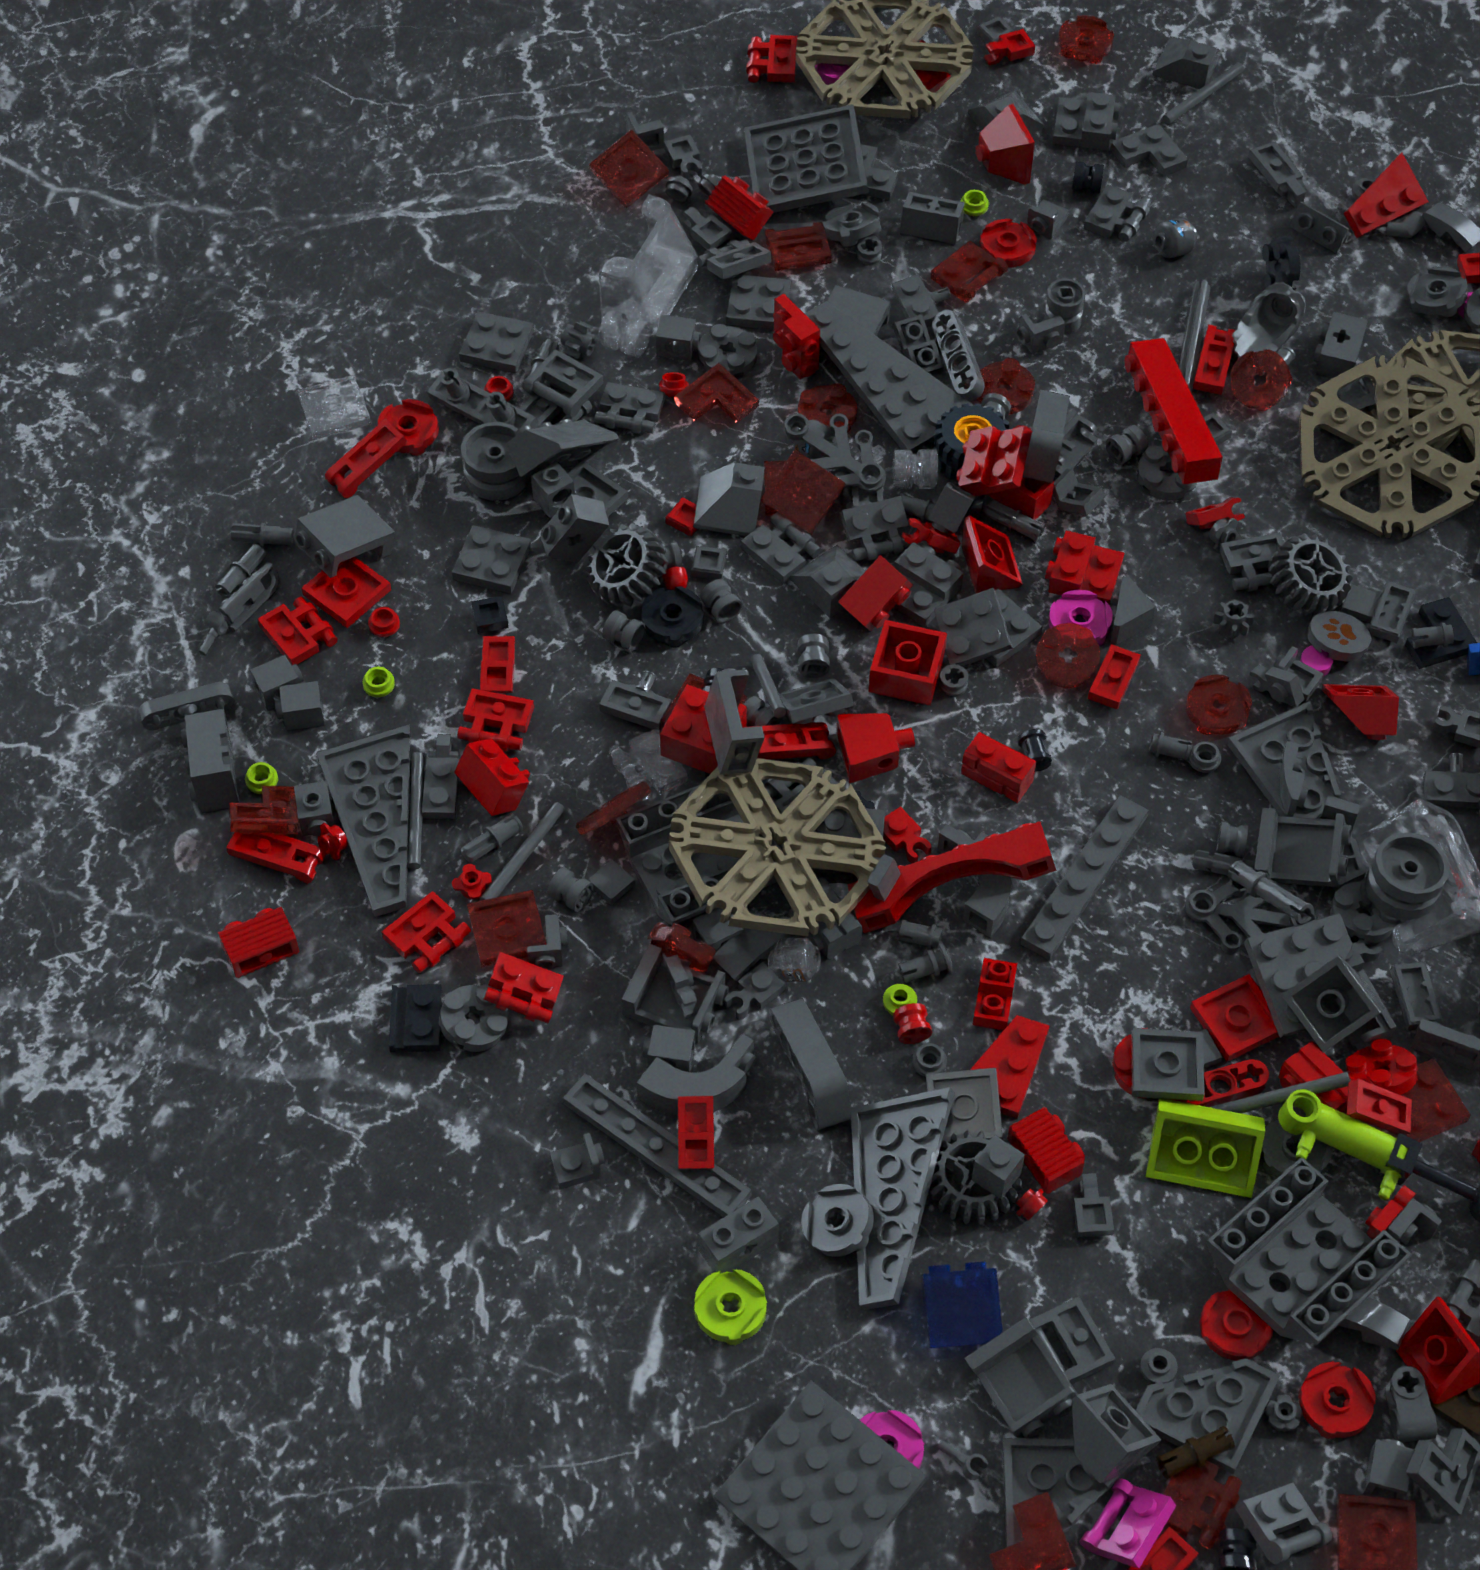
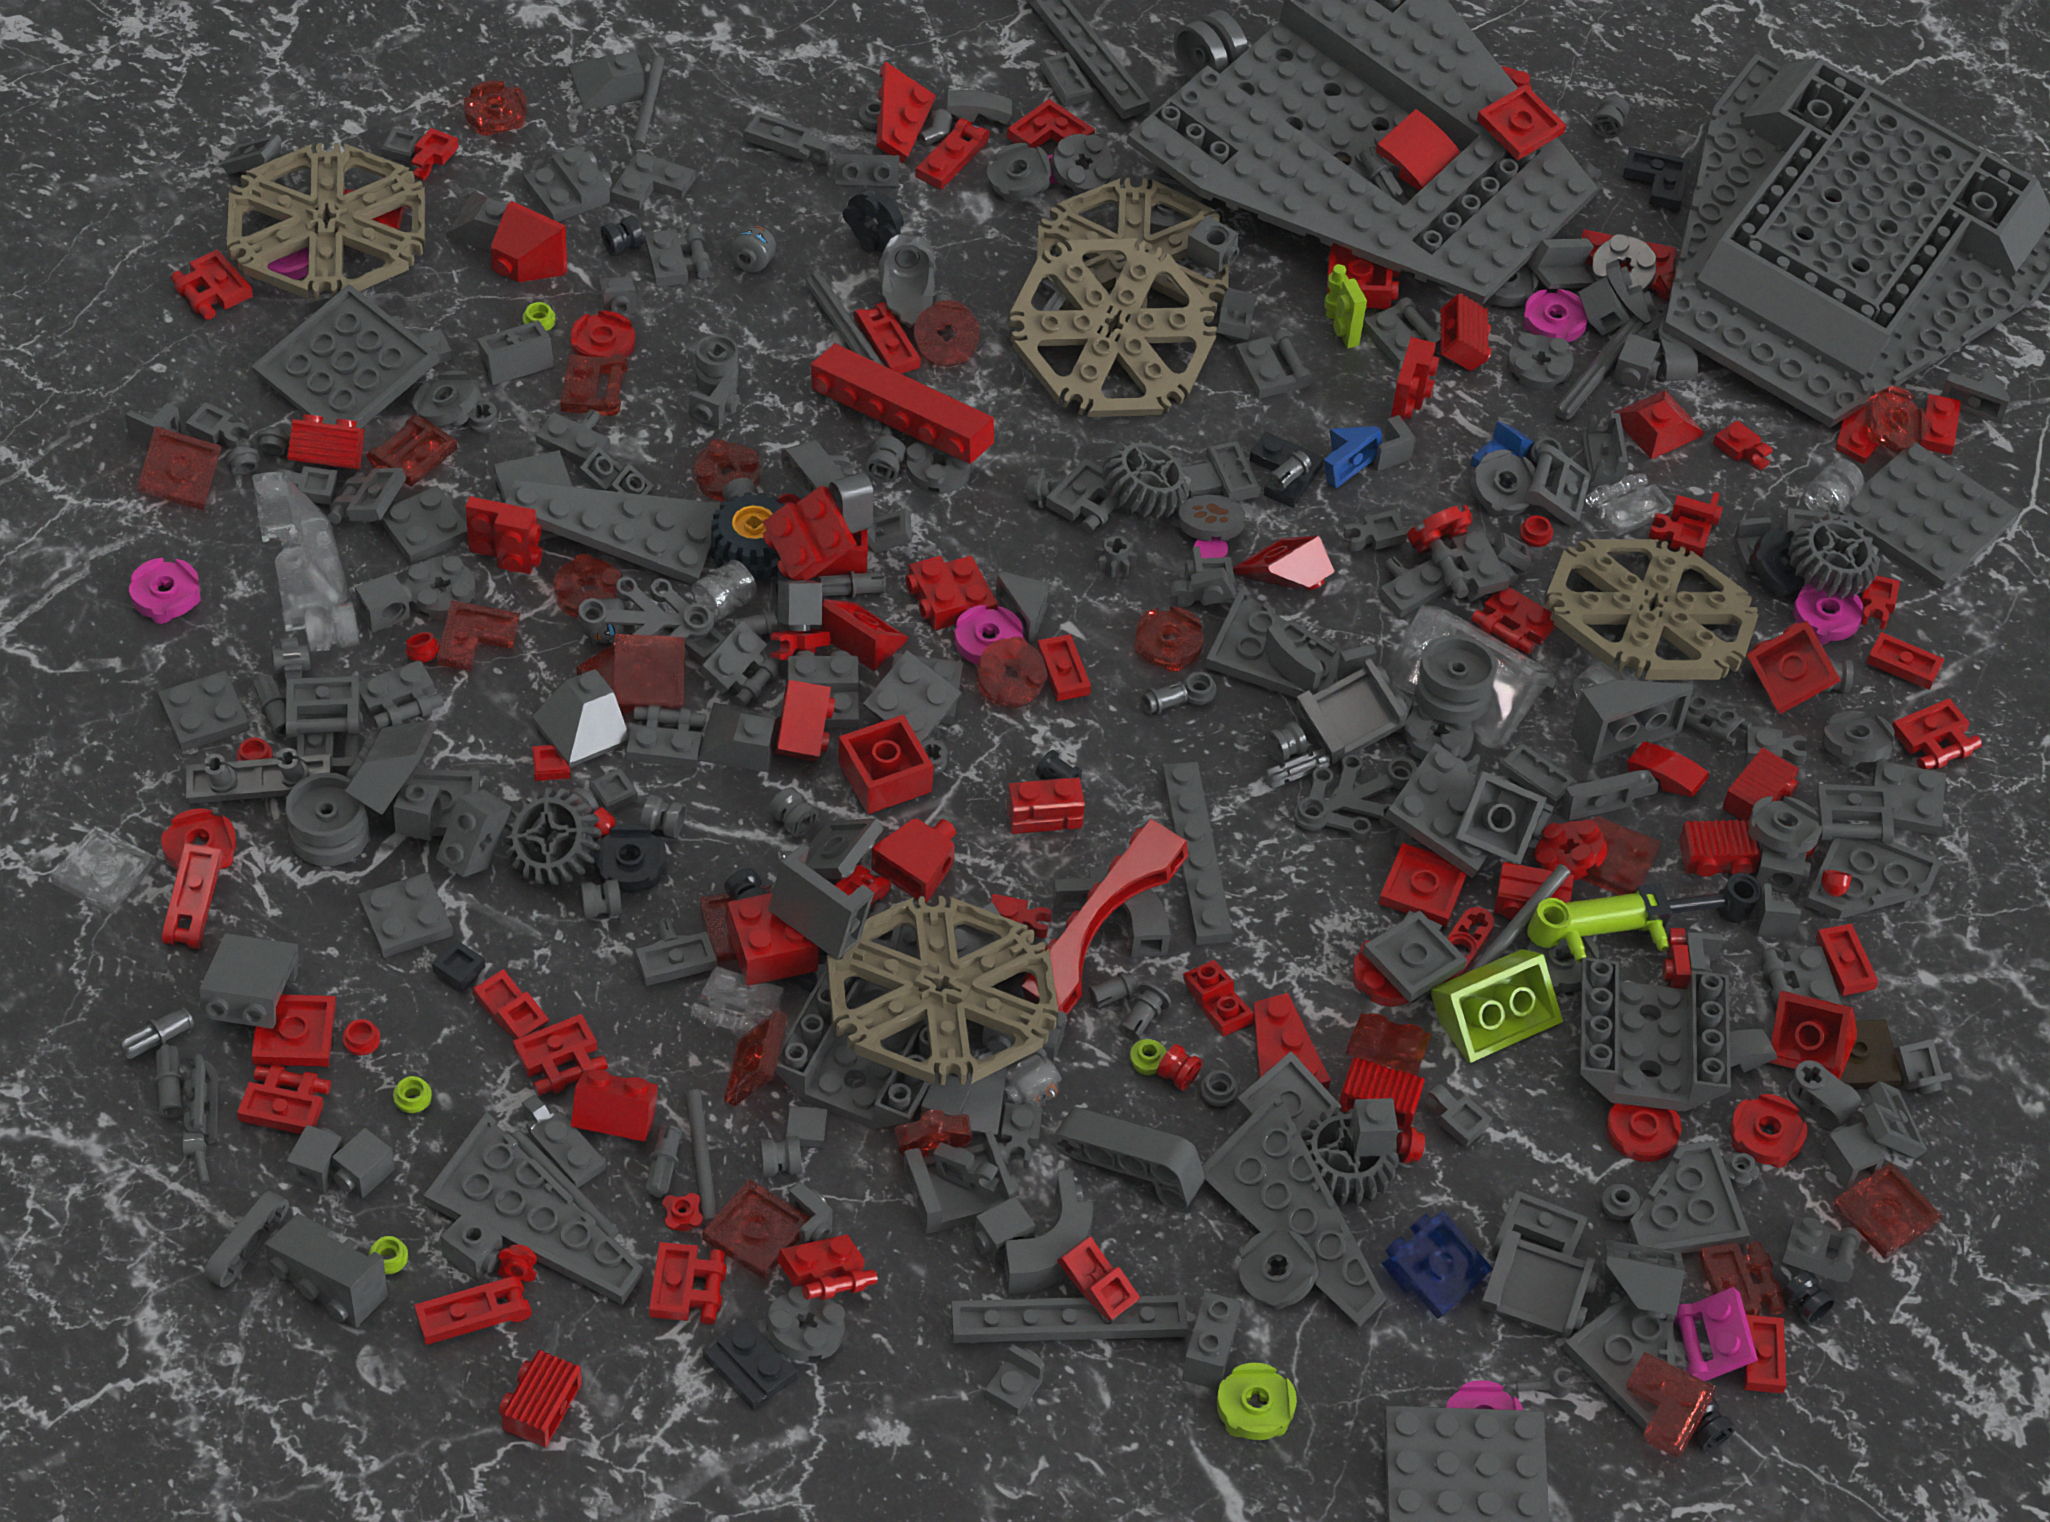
camera: 45 degrees left, 5 degrees down
clear red plate [229,786,298,835] -> none
dark grey bar [750,654,786,718] -> none
dark grey tile [867,854,901,902] -> none
dark grey beam [932,309,985,401] -> none
dark brown pin [1156,1426,1235,1479] -> none
red plate [1185,497,1245,529] -> none
dark grey pin [1228,861,1314,924] -> none
dark grey brick [1313,312,1368,378] -> none
red plate [1347,1079,1412,1135] -> none
none -> dark pink plate [129,558,201,624]
none -> red plate [915,118,990,190]
none -> clear red plate [1346,1013,1432,1076]

